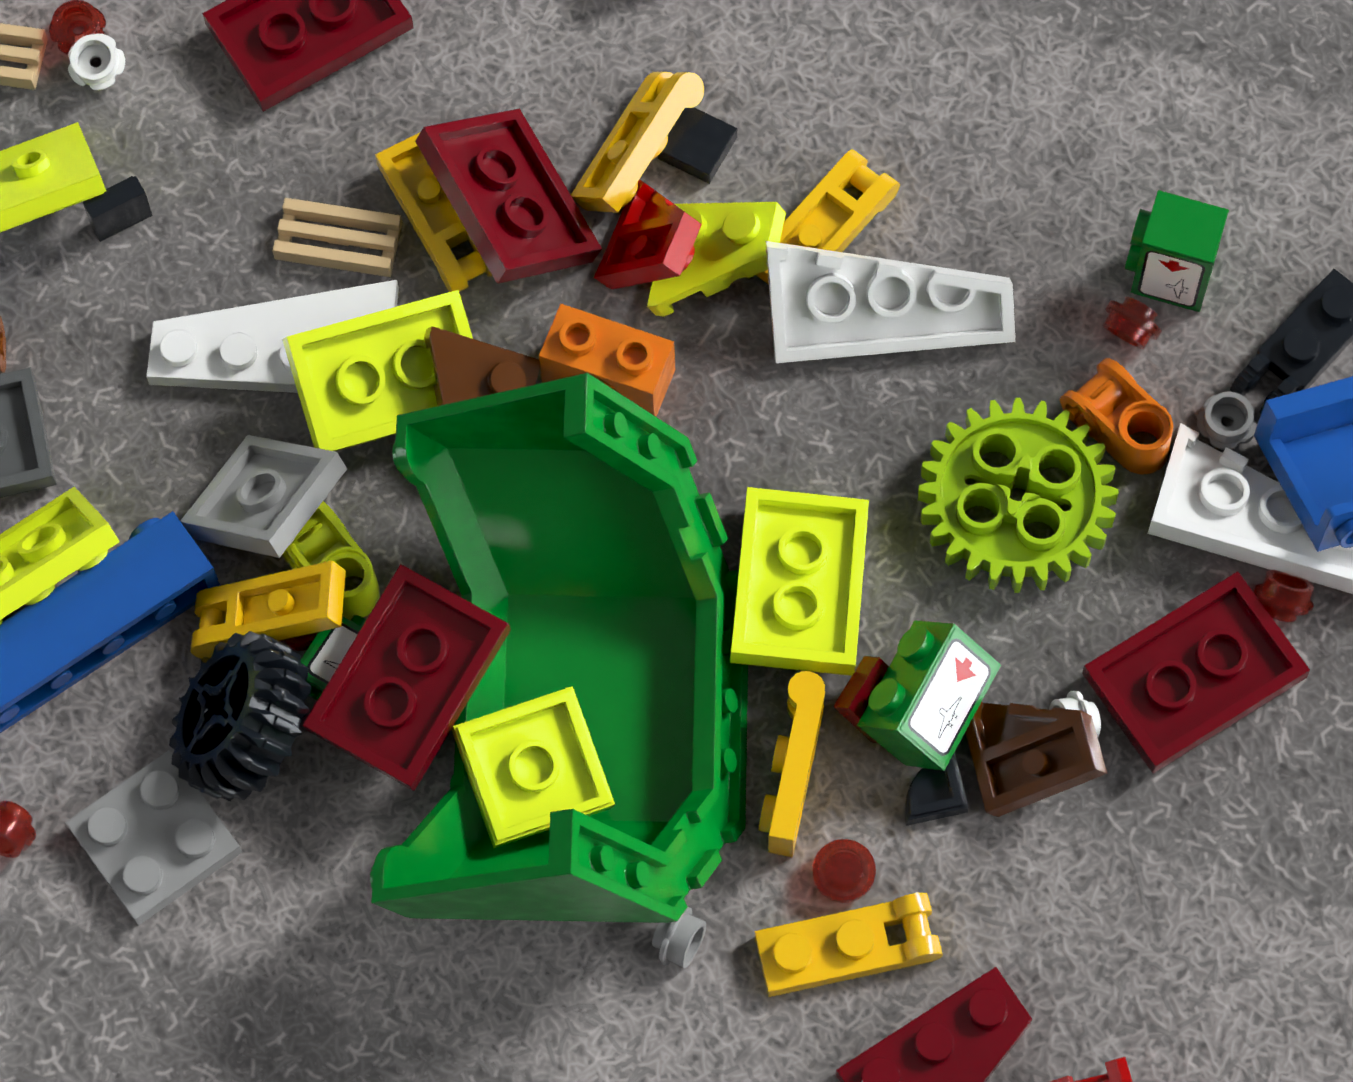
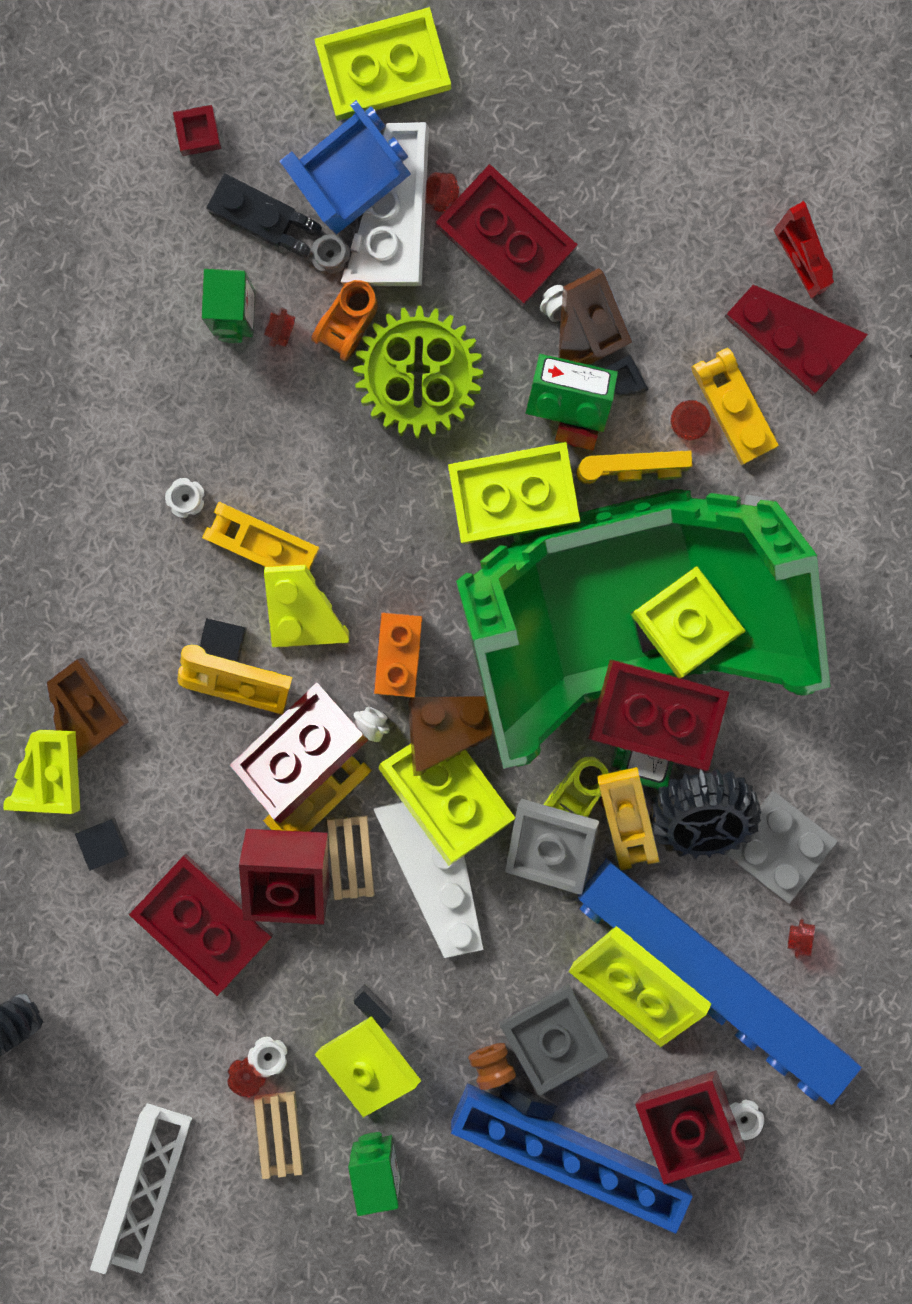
camera: 105 degrees left, 20 degrees up
red wing [594,180,702,290] -> none
white wing [766,241,1016,363] -> none
none -> white plate [165,478,205,518]
none -> dark red brick [239,829,329,925]
none -> white plate [353,707,390,742]

